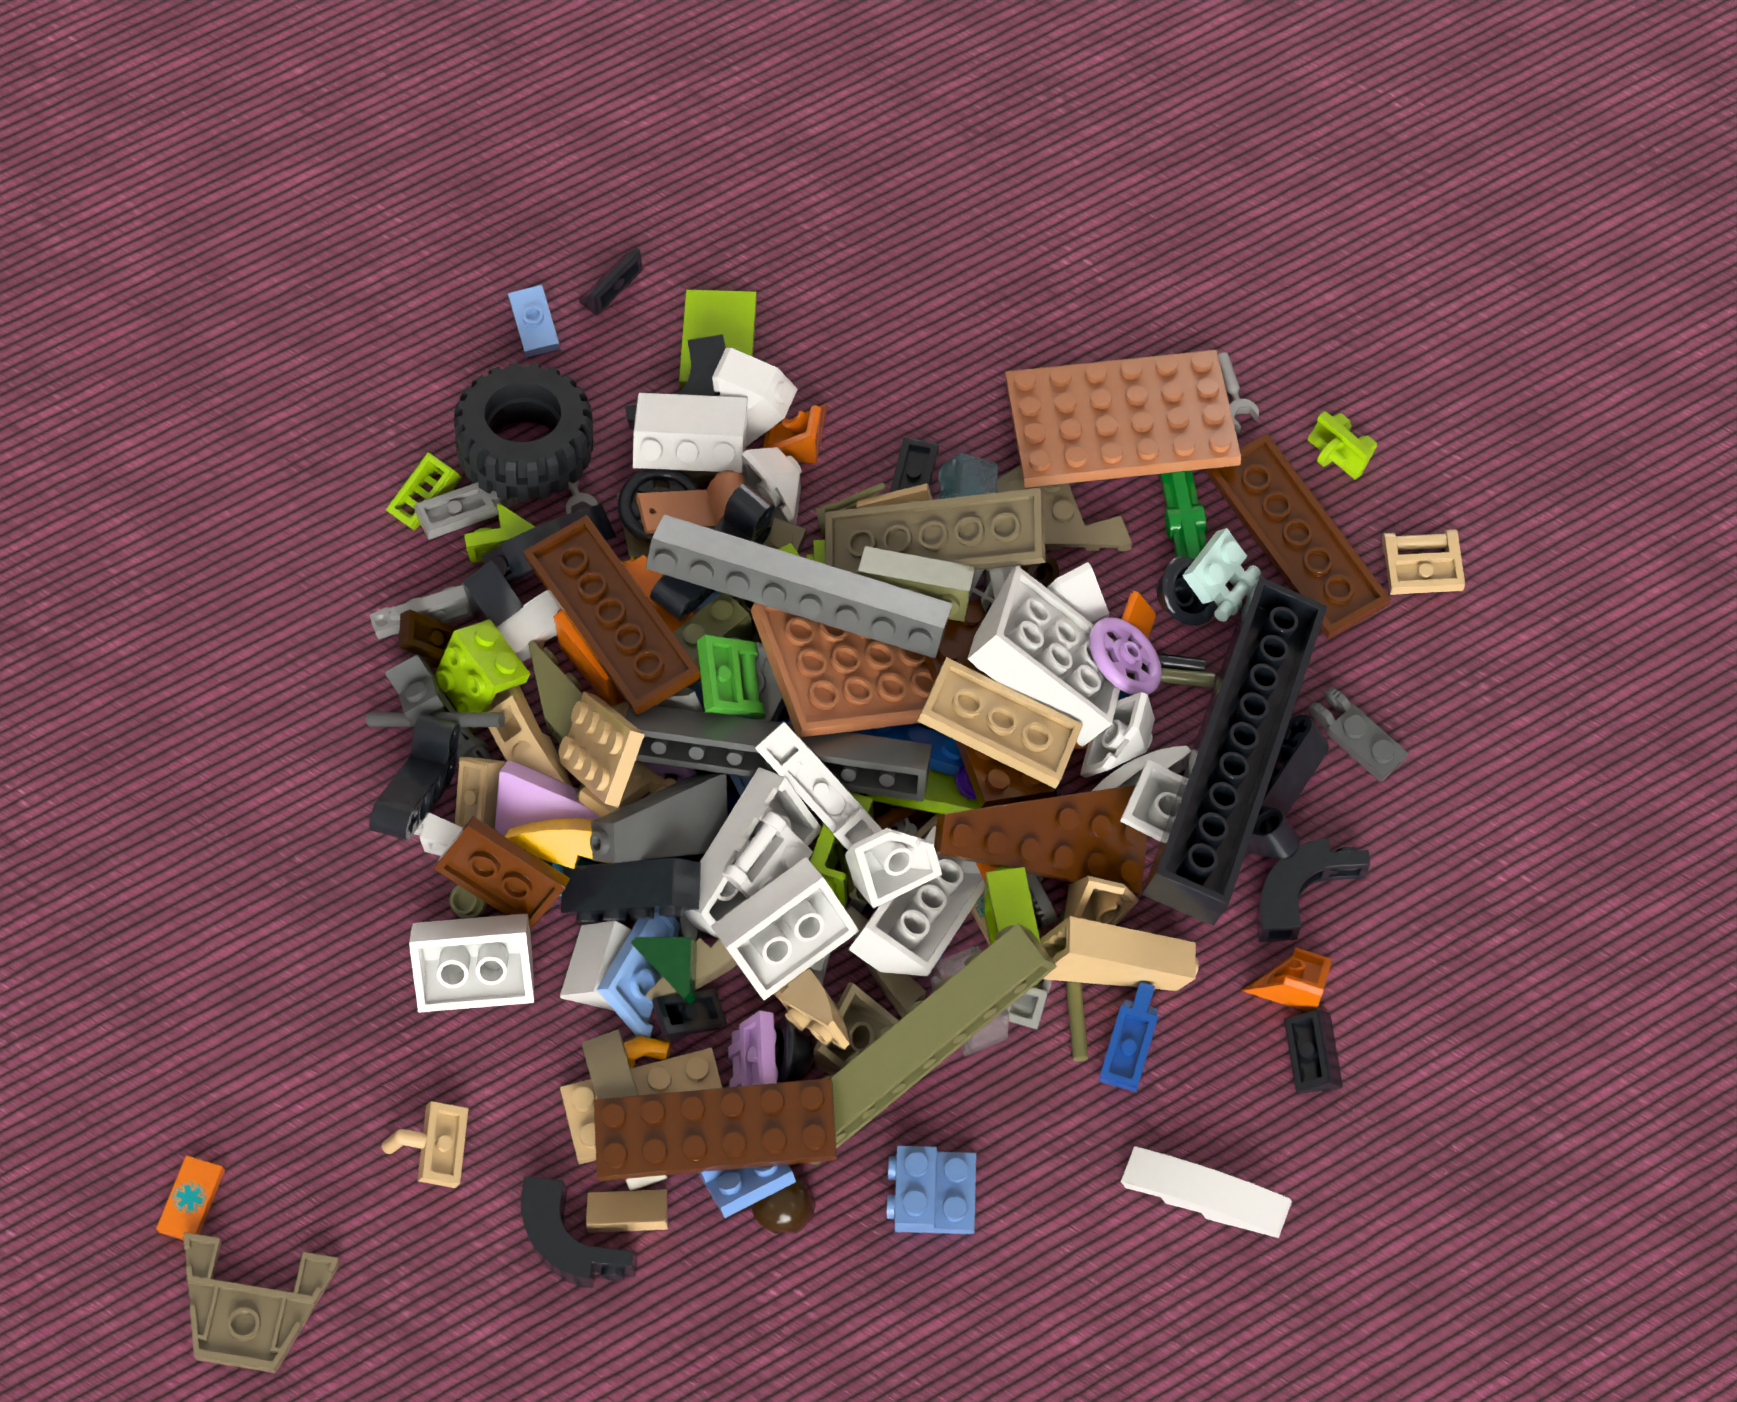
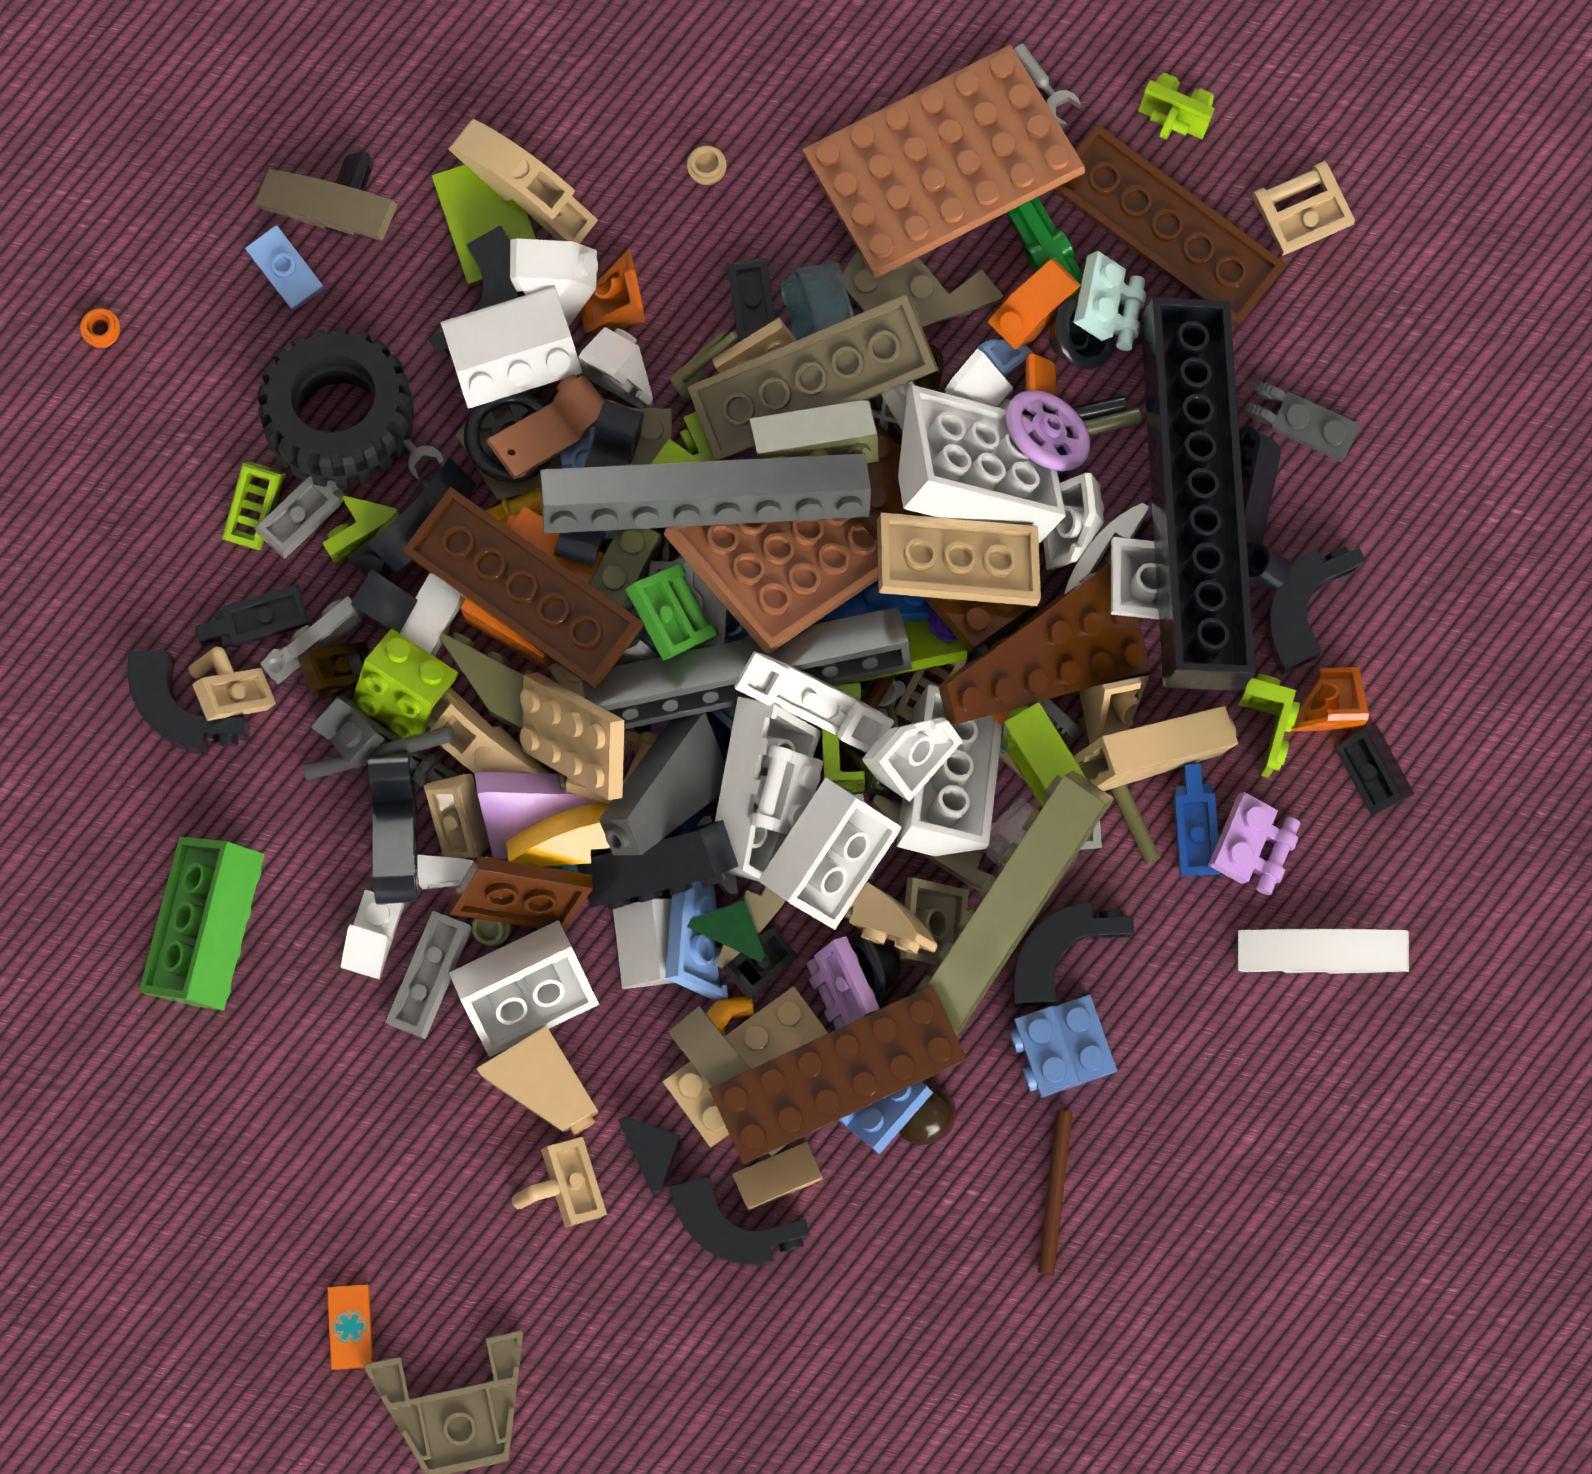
camera: 20 degrees left, 15 degrees up
none -> orange plate [80,308,121,348]
none -> black arch [127,650,250,755]
none -> bright green slope [139,836,264,1011]
none -> tan plate [189,647,276,721]
none -> black hinge [195,585,310,648]
none -> dark tan slope [254,169,398,241]
none -> white slope [341,890,405,980]
none -> light grey plate [385,911,472,1039]
none -> tan slope [448,119,598,244]
none -> tan slope [477,1026,599,1135]
none -> black slope [618,1116,681,1196]
none -> tan plate [687,146,726,185]
none -> light blue tile [978,339,1034,378]
none -> orange slope [988,258,1081,350]
none -> black arch [1013,902,1134,1007]
none -> reddish brown bar [1038,1110,1073,1275]
none -> lavender plate [1208,792,1301,895]
none -> lime bracket [1238,674,1300,778]

